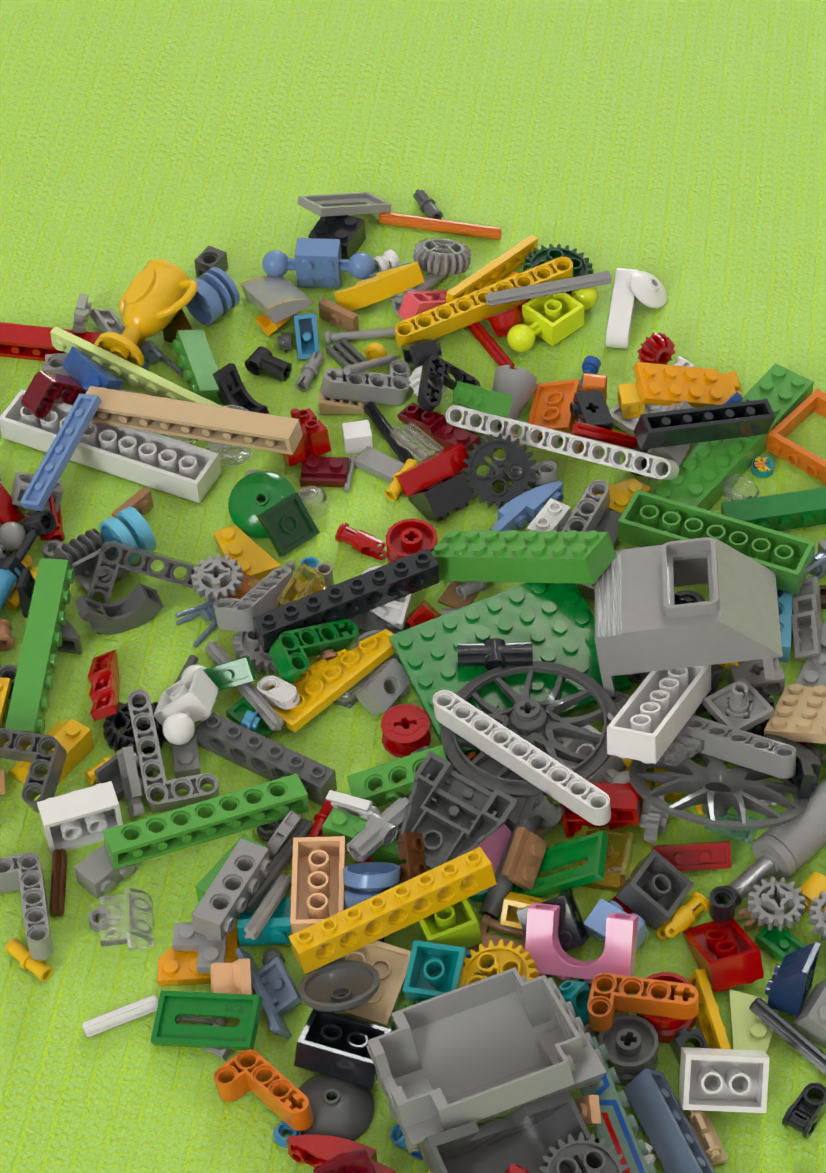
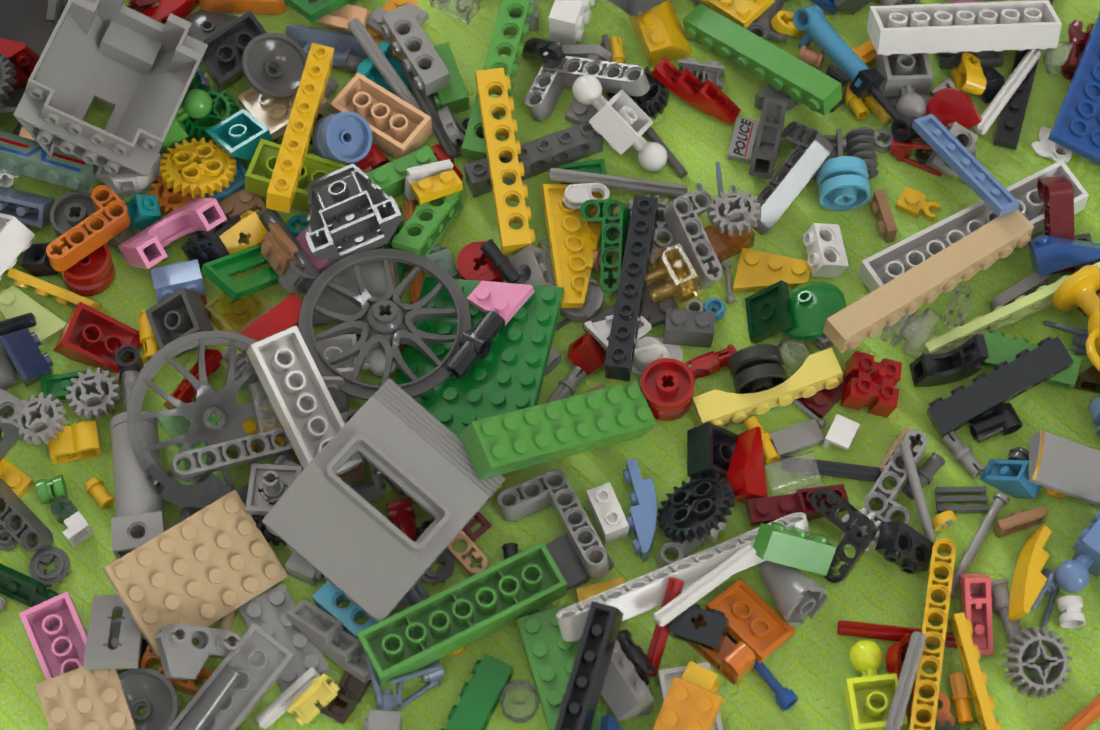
camera: 125 degrees right, 15 degrees up
plate [203,656,256,691] -> none
dark azure plate [241,710,261,732] -> none
light grey piece [346,797,409,862] -> none
reddish brown hinge [397,831,427,883] -> none
white beam [433,690,611,826] -> none
none -> yellow plate [410,169,463,205]
none -> bright pink wing [467,281,535,325]
none -> yellow brick [475,68,535,254]
none -> black pin [480,239,522,283]
none -> black hinge [522,38,566,63]
none -> white axle [653,544,757,627]
none -> dark grey brick [663,308,715,348]
none -> light grey hinge [678,57,725,89]
none -> light yellow arch [693,347,843,428]
none -> light grey tile [727,117,760,164]
none -> pearl dark grey wheel [728,344,788,394]
none -> white brick [803,223,849,278]
none -> yellow plate [895,186,941,222]
none -> black brick [926,336,1074,439]

